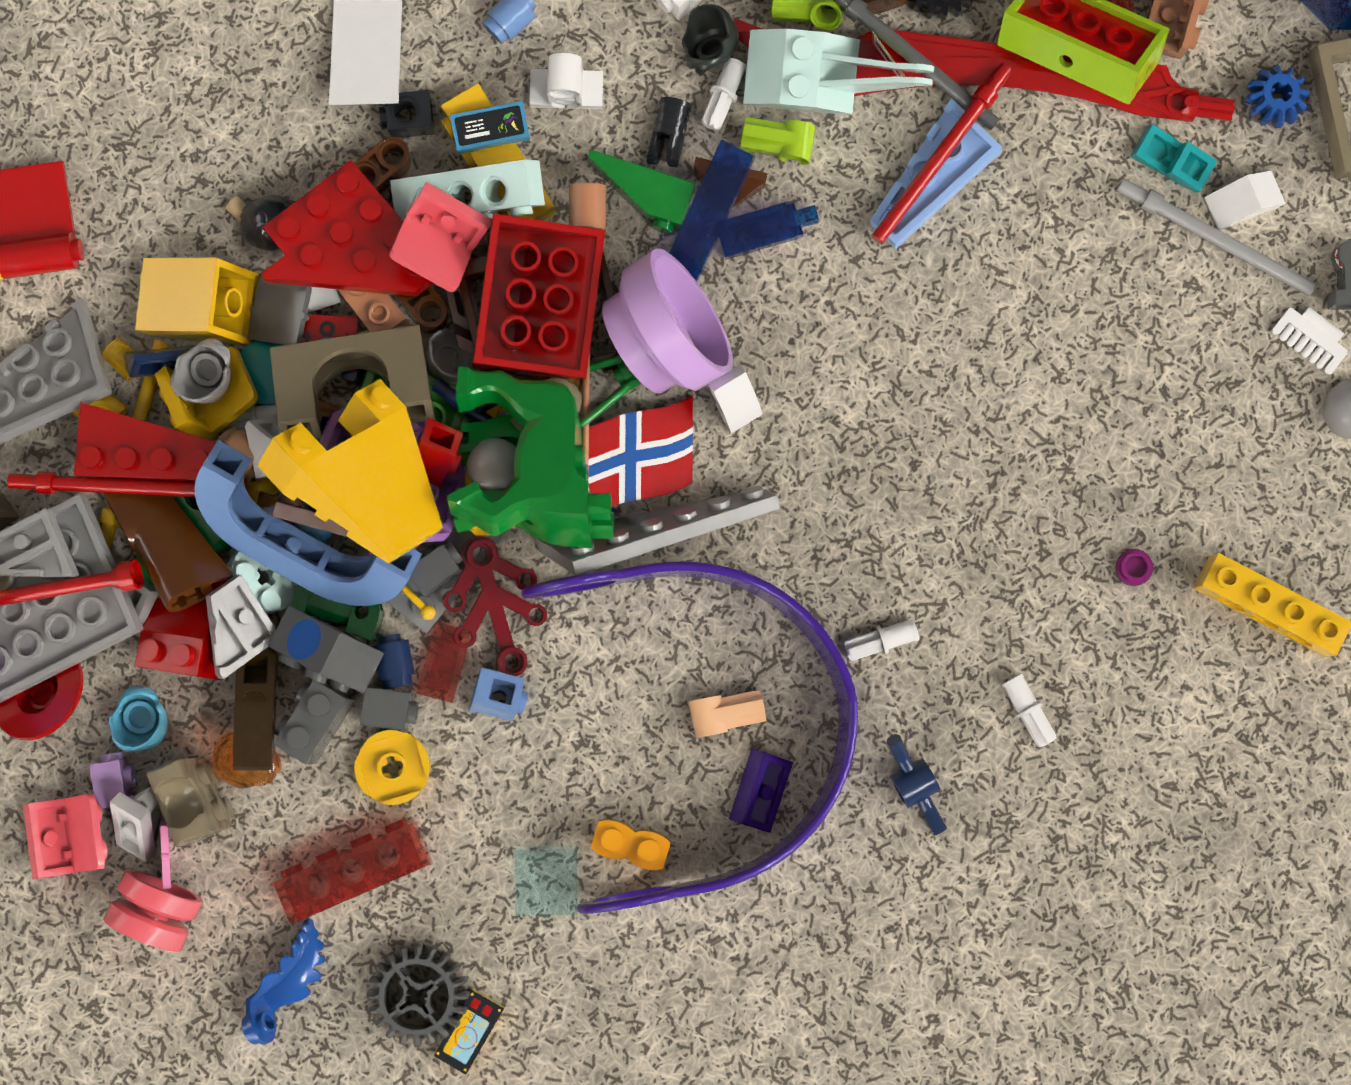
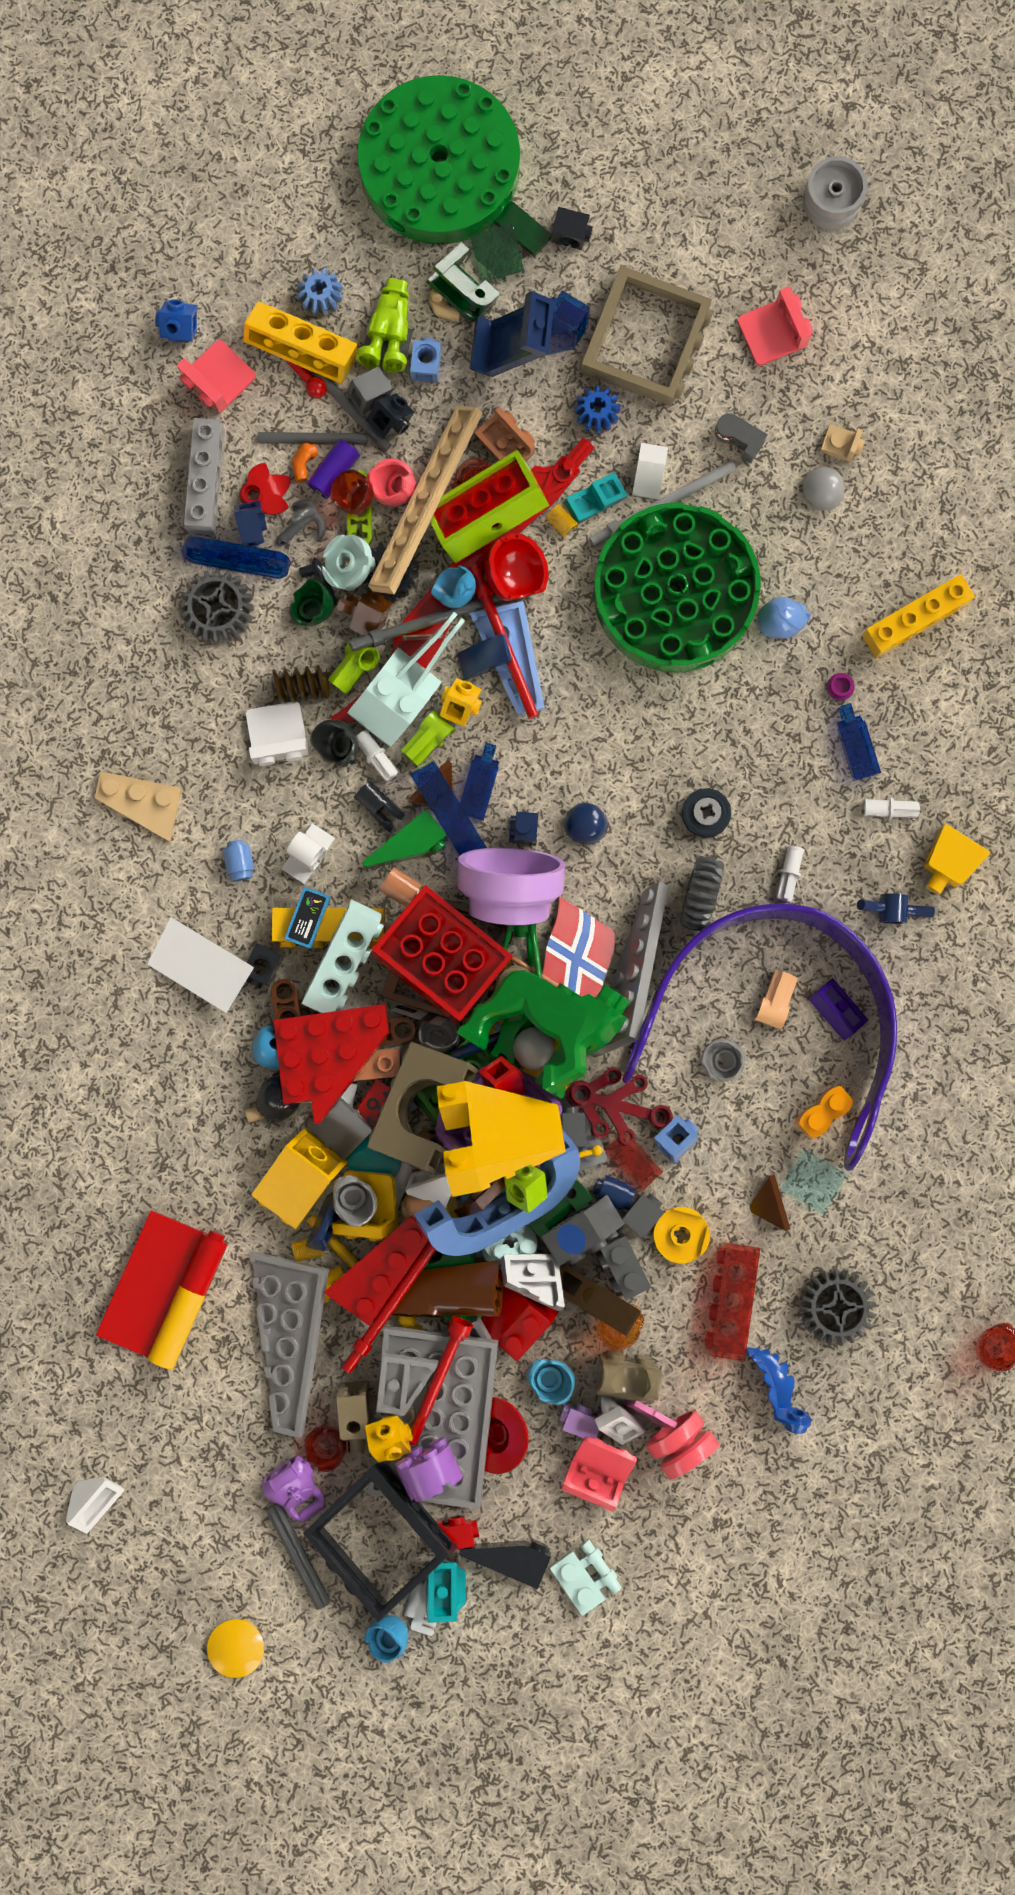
camera: 55 degrees left, 0 degrees up
coral bracket [389,182,492,292] -> none
tile [434,989,505,1075] -> none
white slope [708,365,762,433] -> none
white piece [1271,306,1348,375] -> none
none -> dark azure hair [252,1025,279,1069]
none -> dark azure hair [431,565,476,608]
none -> yellow brick [439,678,482,727]
none -> dark blue slope [457,634,512,680]
none -> red cylinder [485,533,549,602]
none -> lime brick [504,1165,548,1213]
none -> dark blue brick [509,812,538,845]
none -> yellow piece [546,505,578,538]
none -> dark blue hair [564,803,609,845]
none -> green brick [593,502,761,673]
none -> dark grey gear [680,856,724,931]
none -> black wheel [681,788,732,838]
none -> light grey hair [701,1038,745,1081]
none -> reddish brown slope [749,1174,790,1231]
none -> medium blue hair [758,597,811,639]
none -> clear blue hinge [836,703,881,782]
none -> yellow torso [924,824,990,895]

